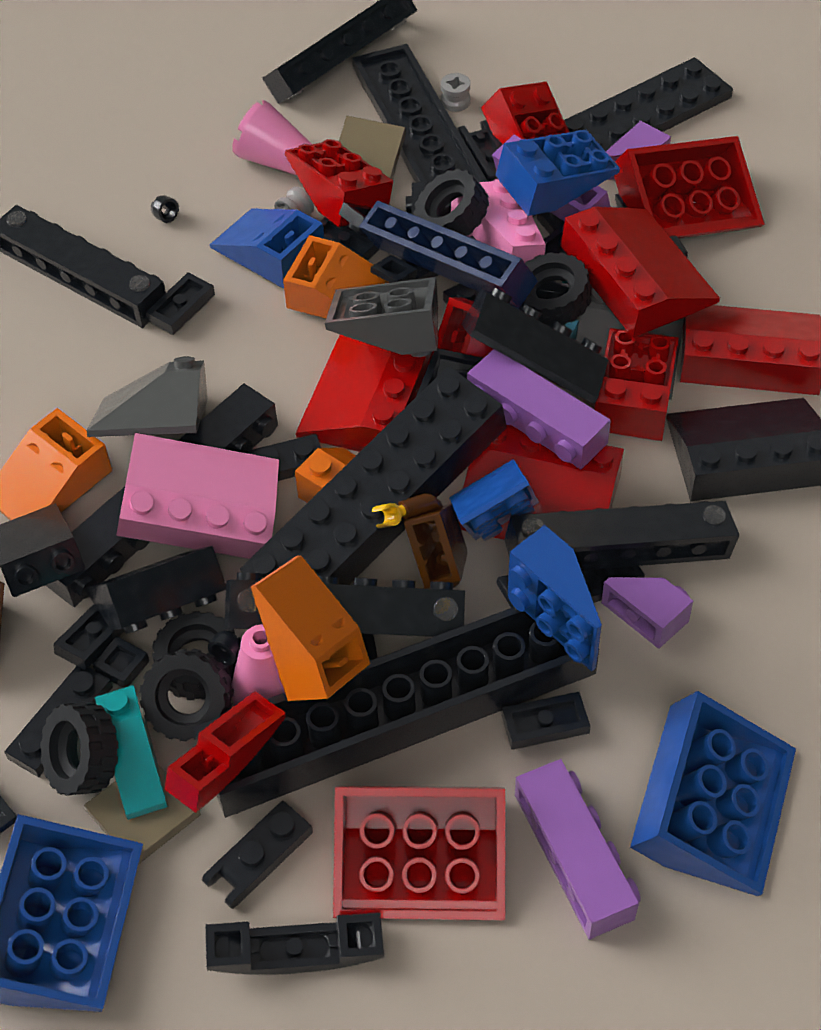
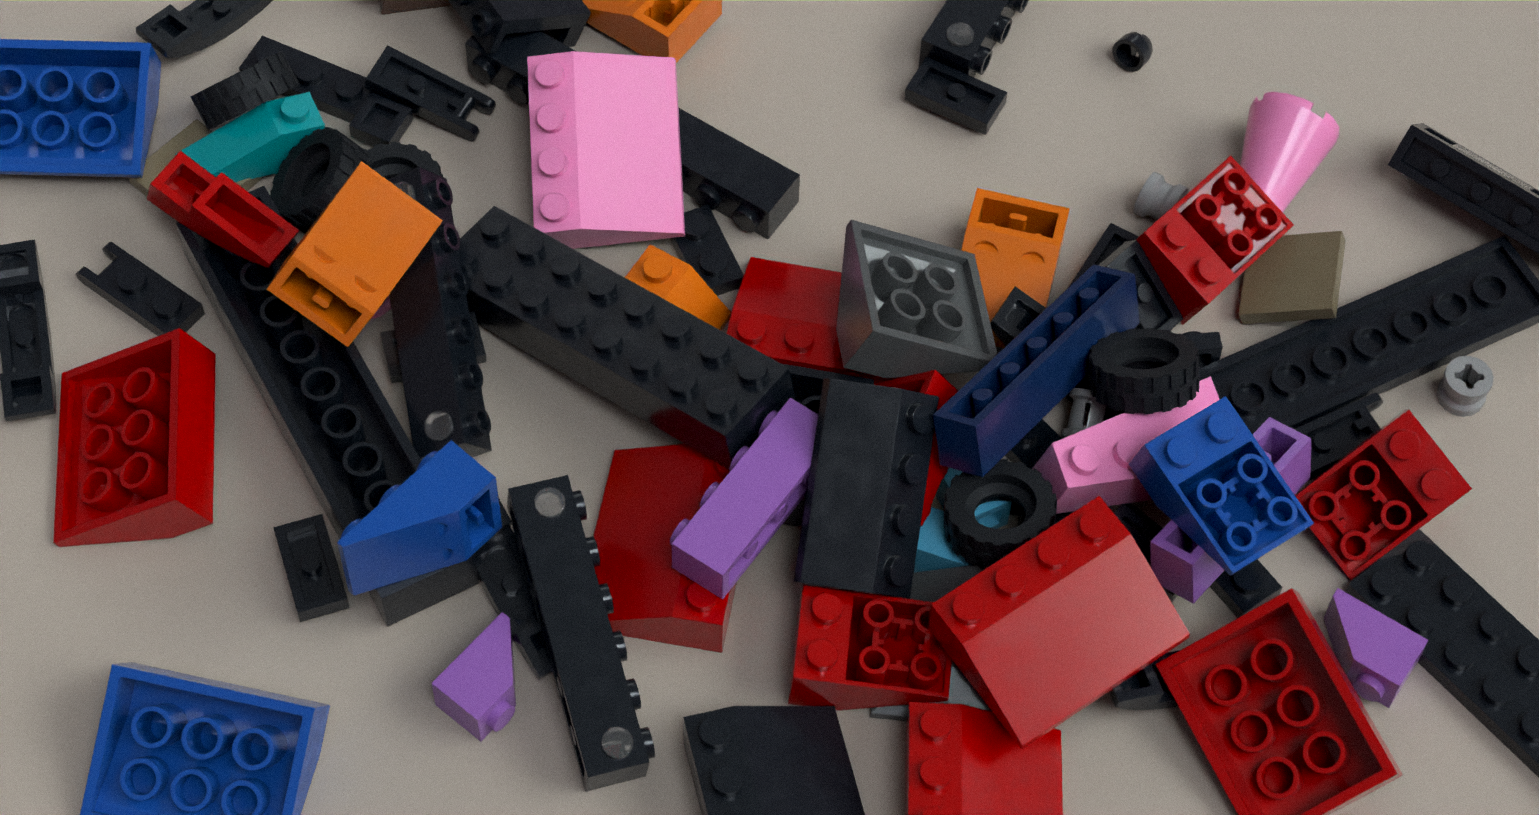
camera: 80 degrees right, 5 degrees up
dark grey slope [86,356,208,437] -> none
black slope [86,546,226,634] -> none
blue slope [210,209,324,288] -> none
reddish brown torso [372,494,468,589] -> none
blue slope [449,459,539,541] -> none
medium lavender brick [515,759,641,940] -> none

